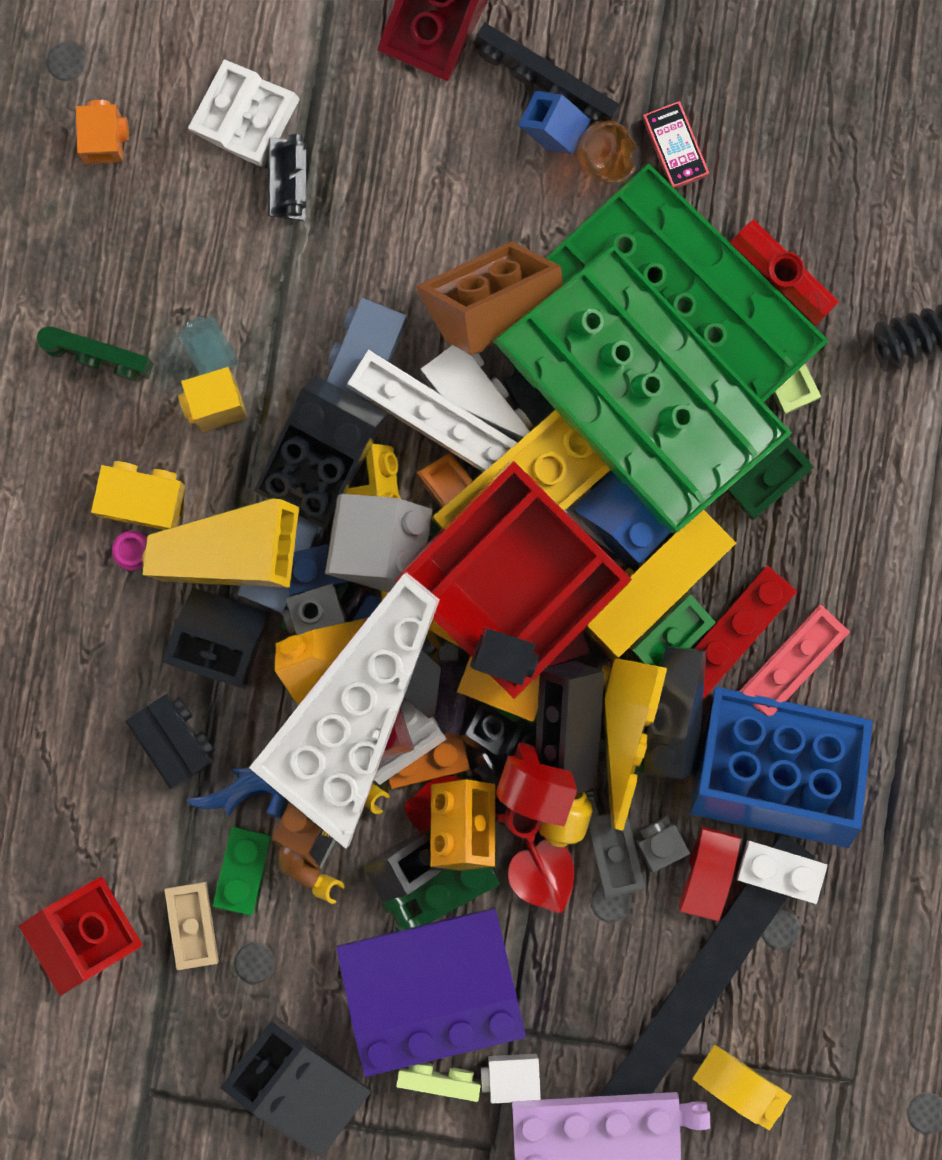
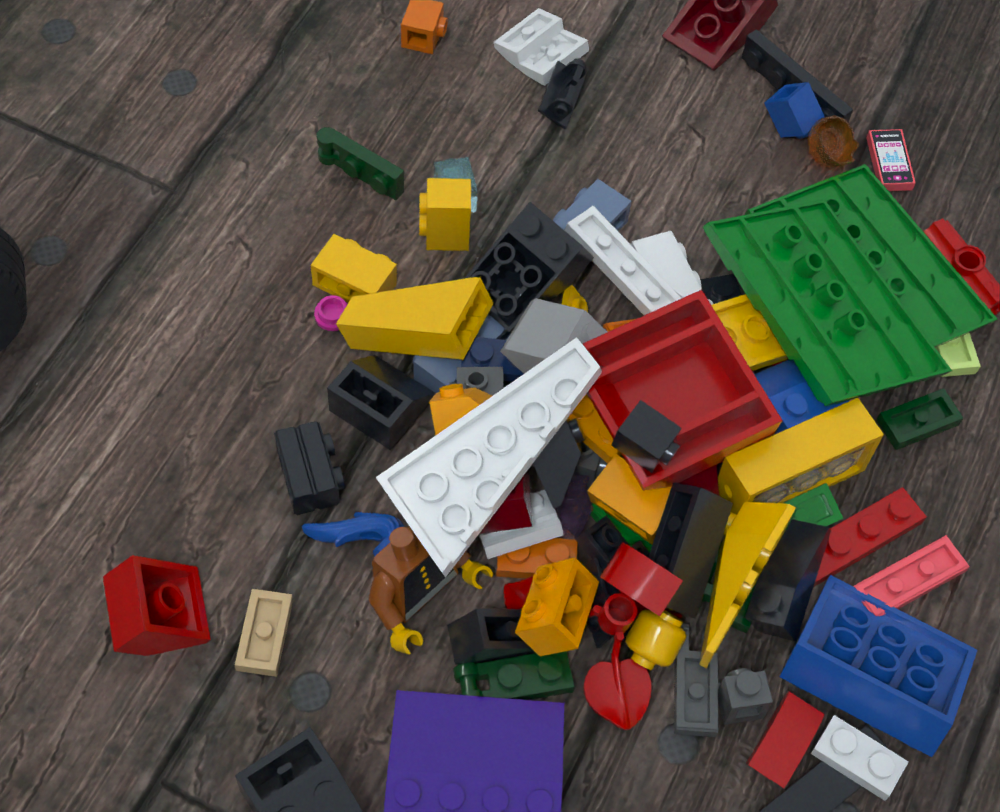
camera: 20 degrees right, 25 degrees down
green plate [212,826,272,916] -> none
dark orange slope [416,241,563,355] -> none

